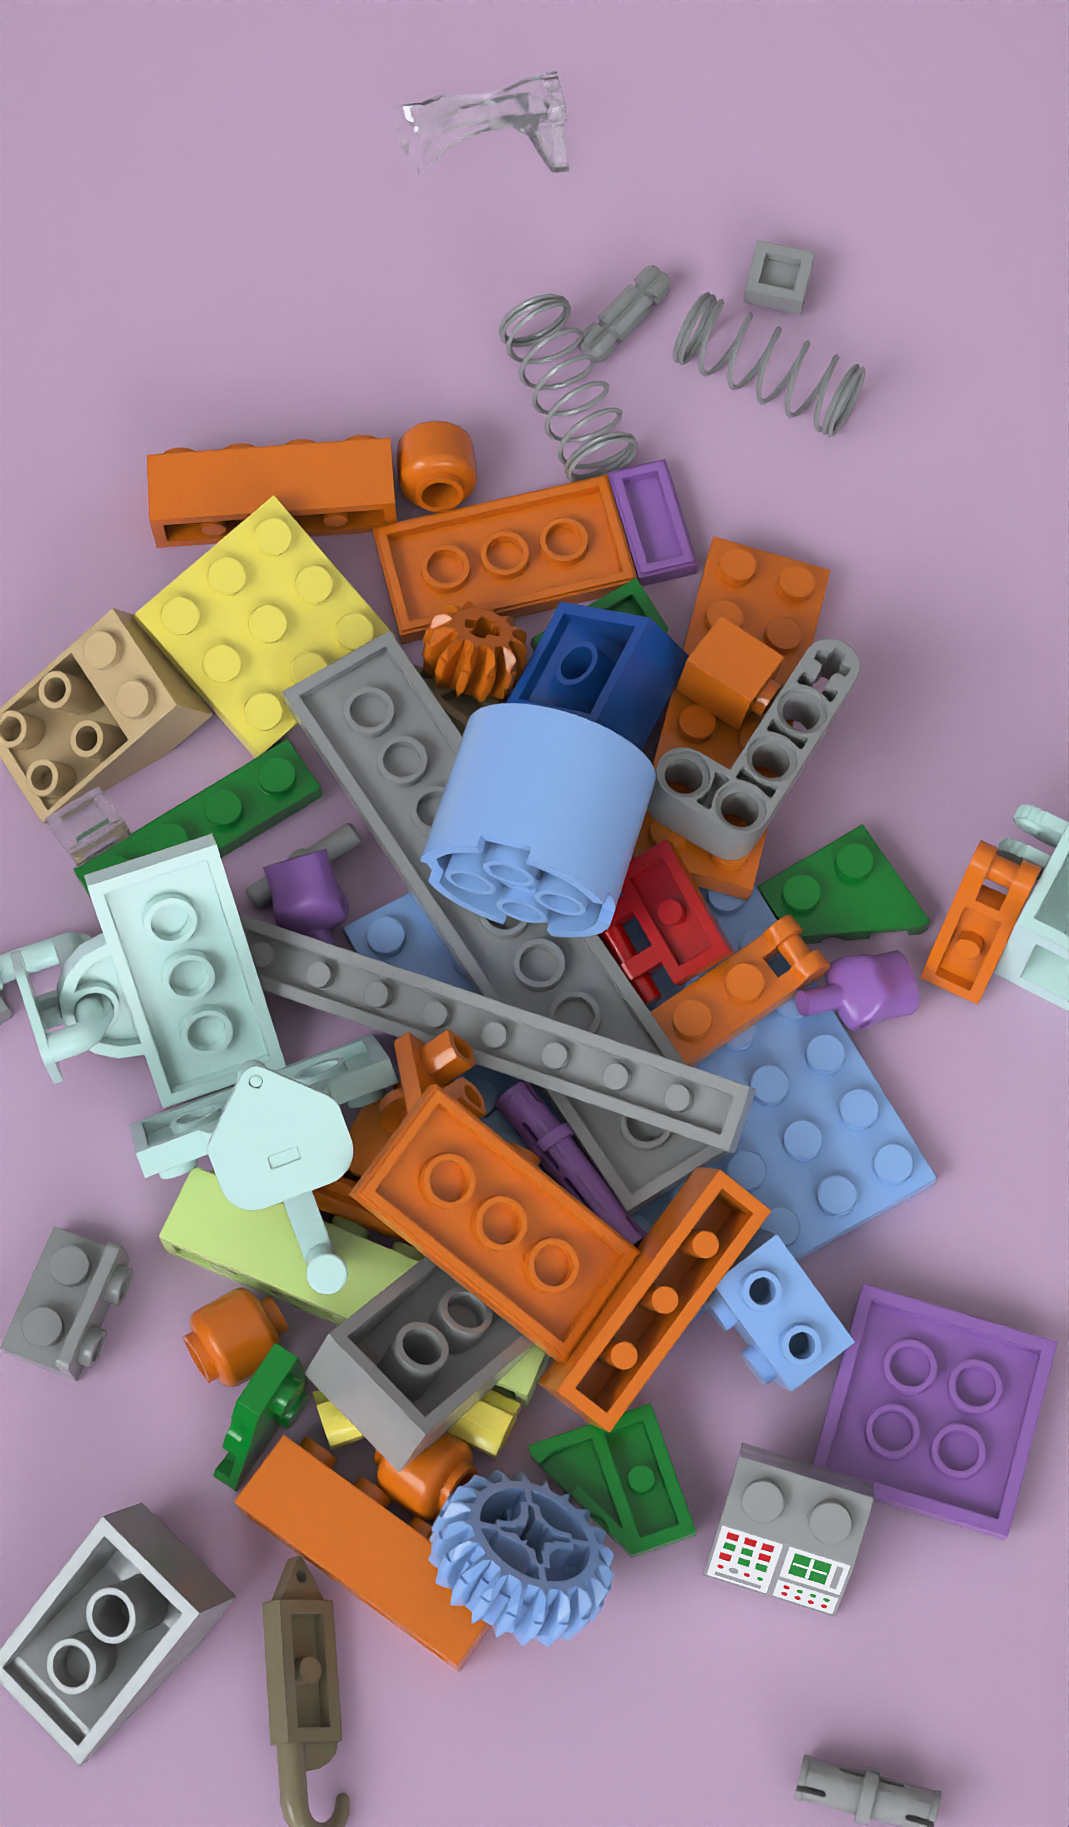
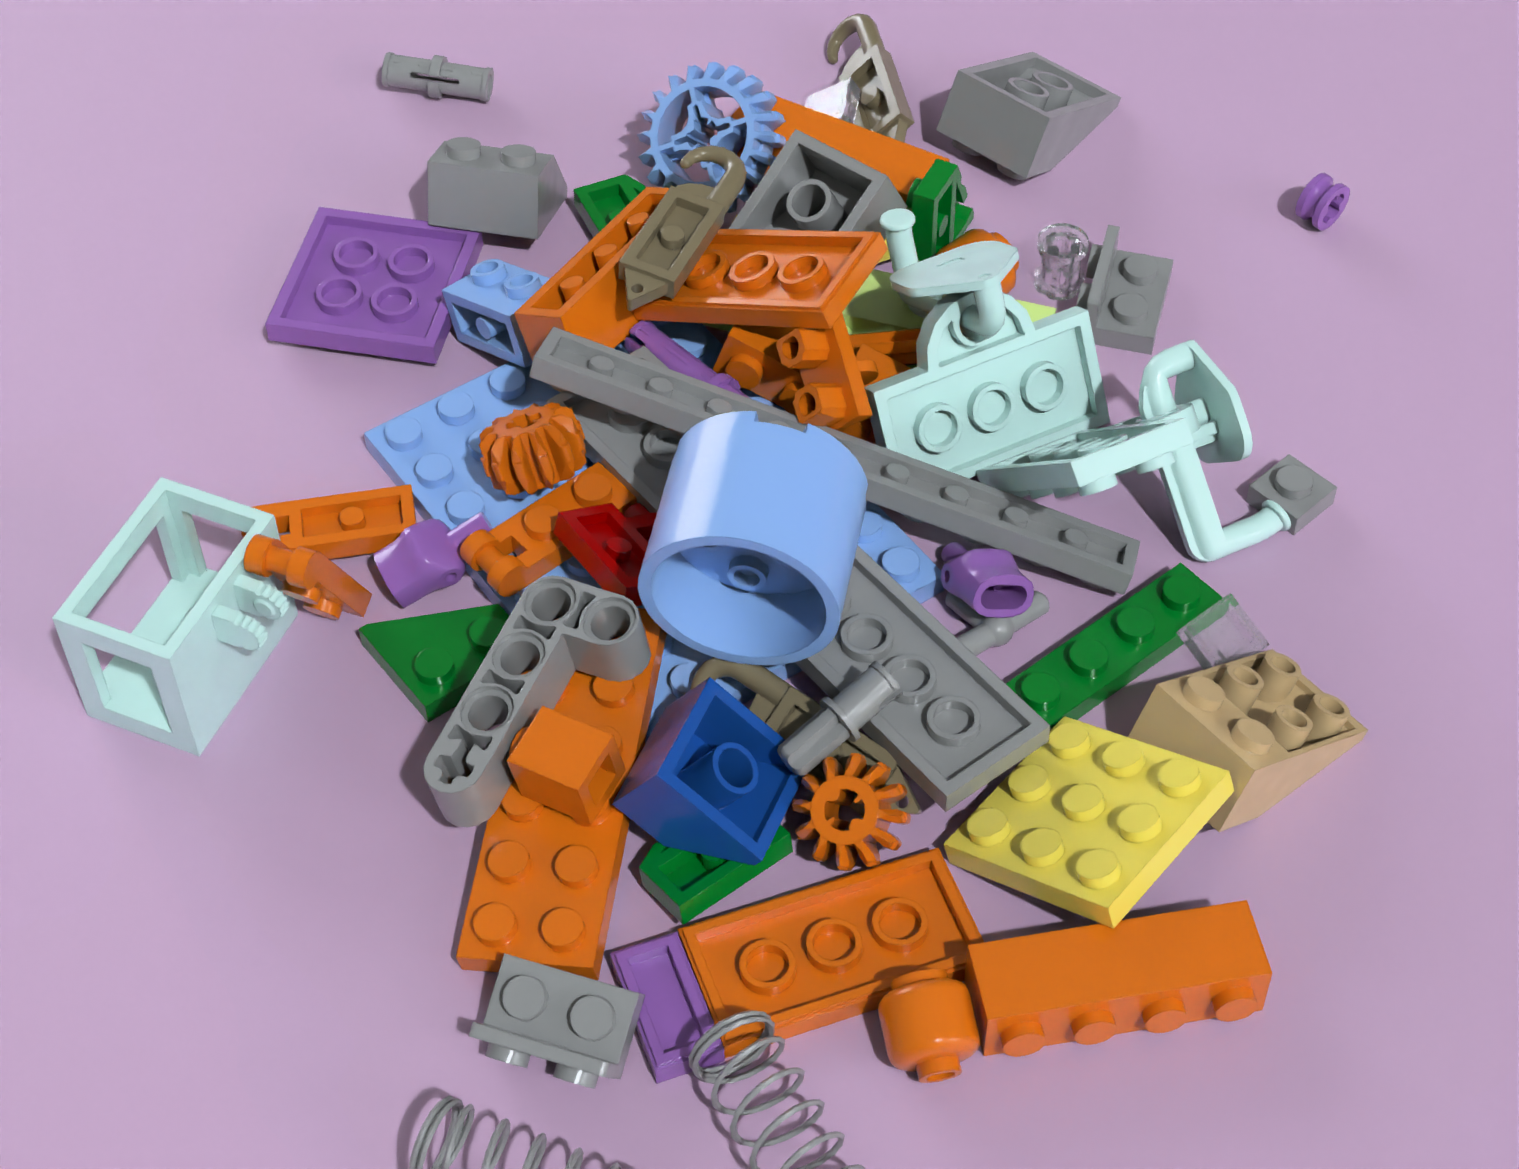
camera: 175 degrees right, 20 degrees down
none -> orange plate [241,484,417,559]
none -> light grey bracket [469,953,645,1089]
none -> orange gear [479,402,587,495]
none -> dark tan plate [618,145,747,311]
none -> light grey axle [777,661,903,776]
none -> clear tile [805,77,861,124]
none -> clear bush [1033,223,1089,300]

